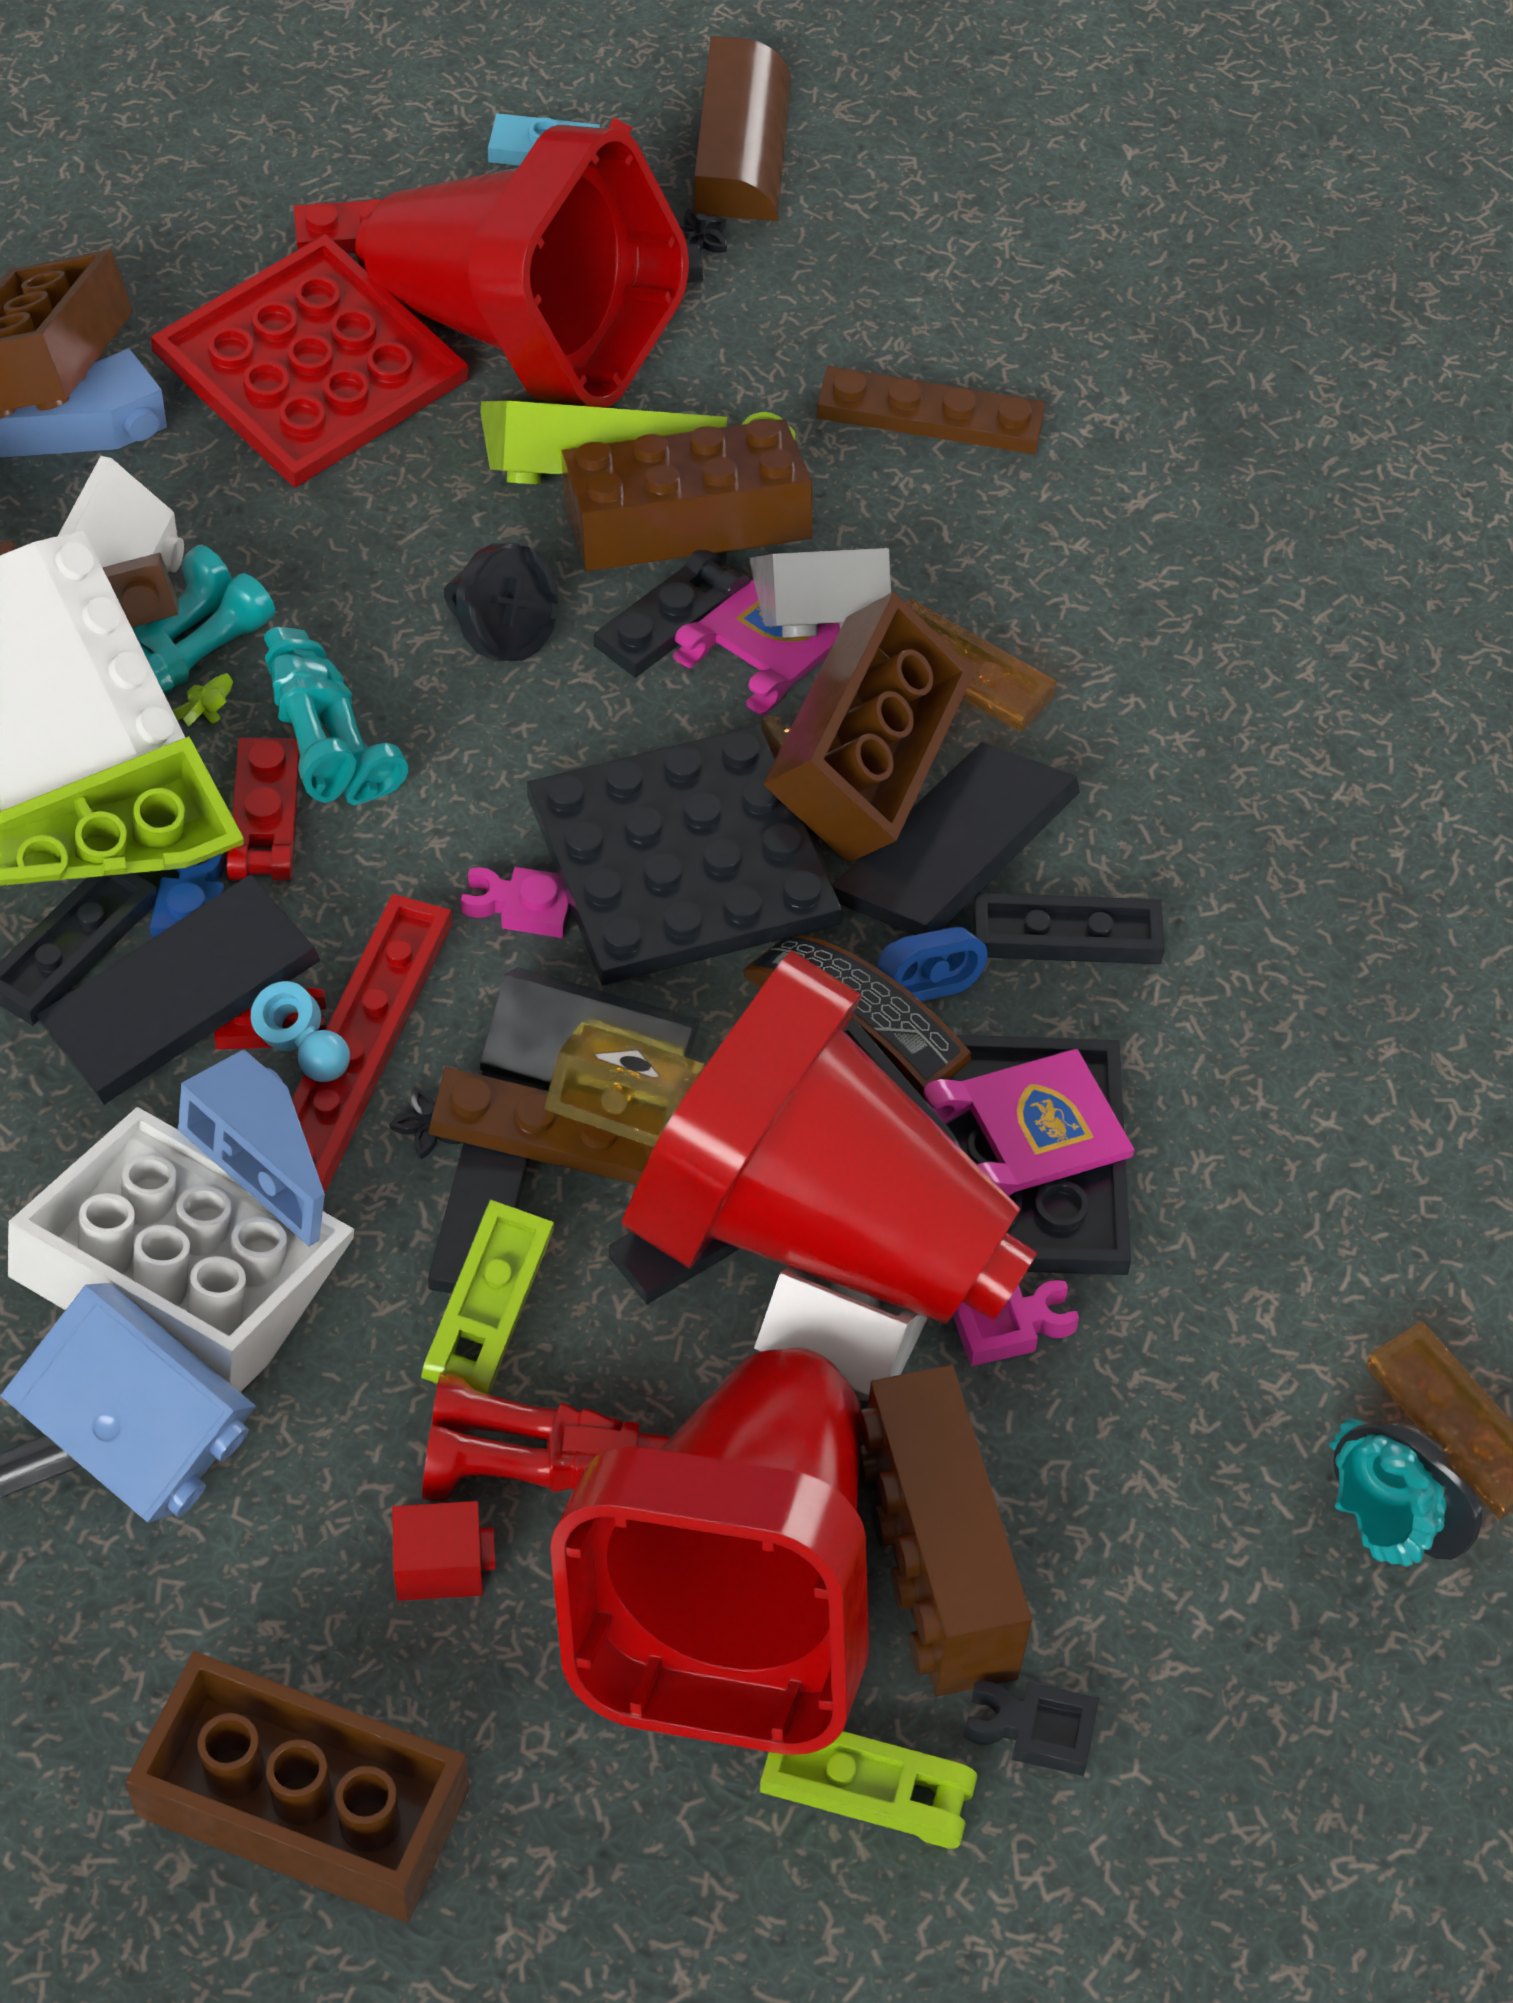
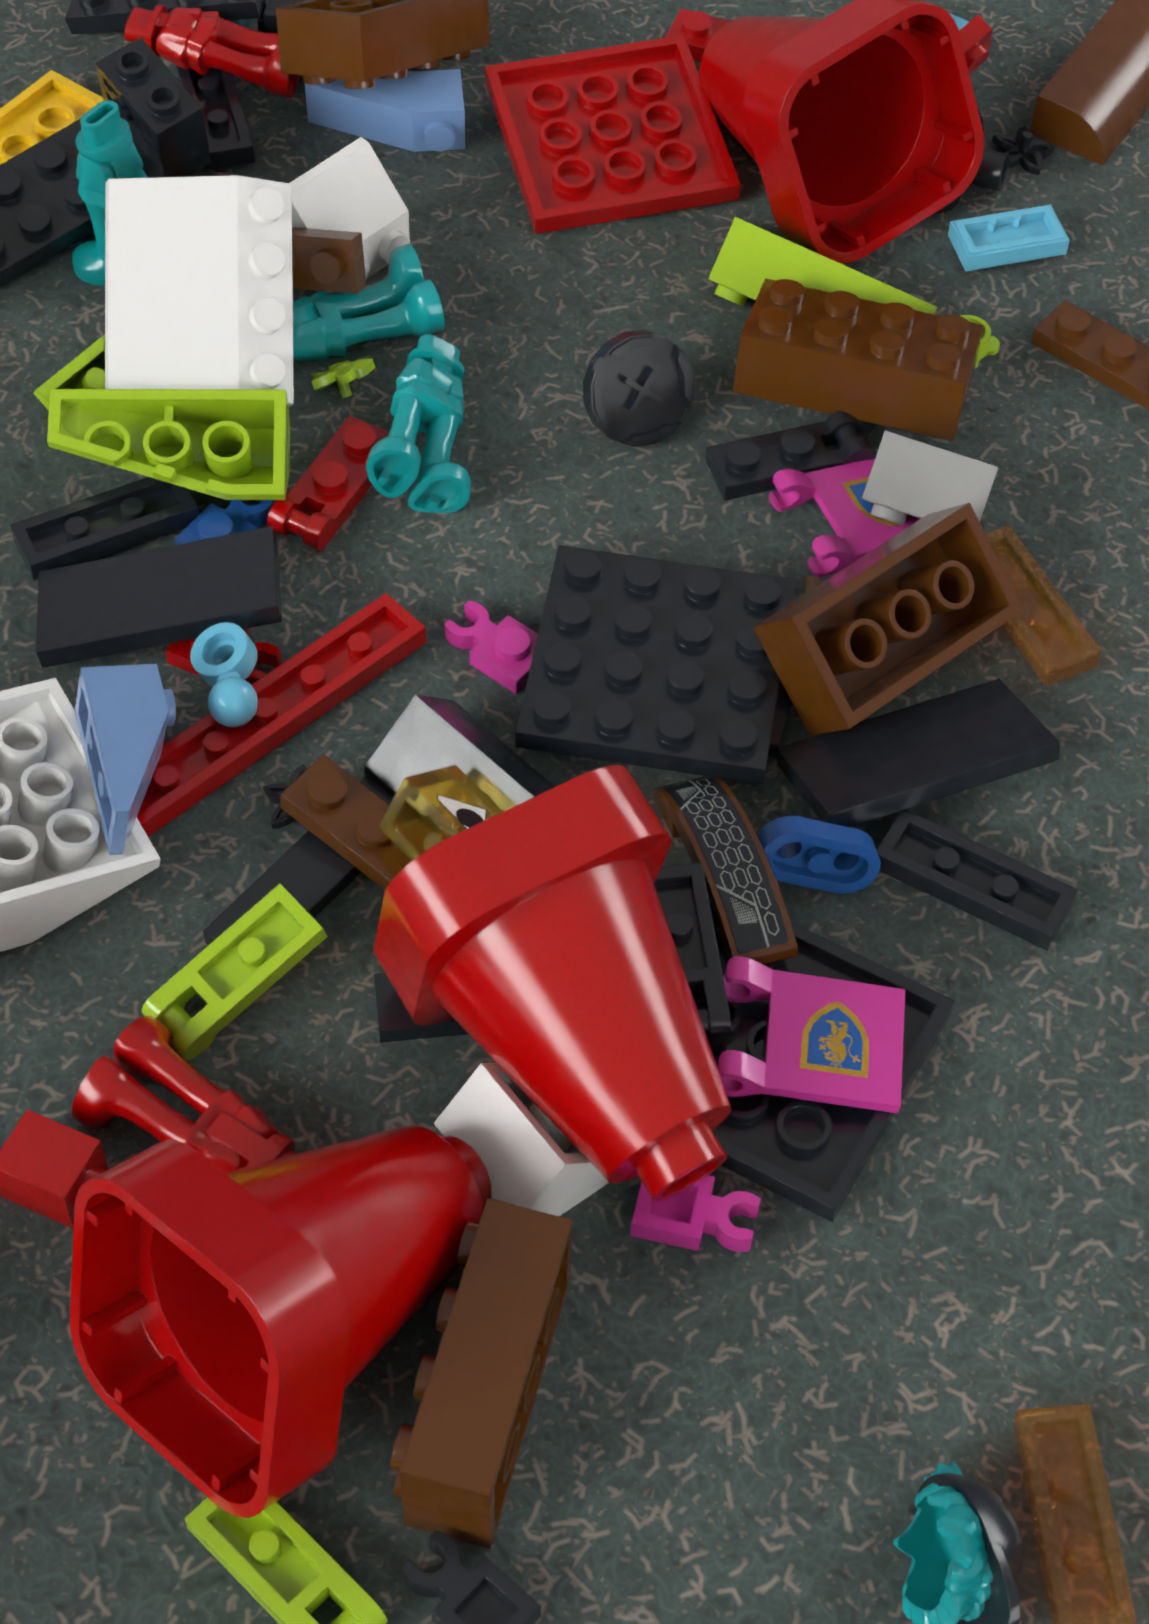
camera: 30 degrees right, 0 degrees up
none -> medium azure plate [948,204,1070,272]

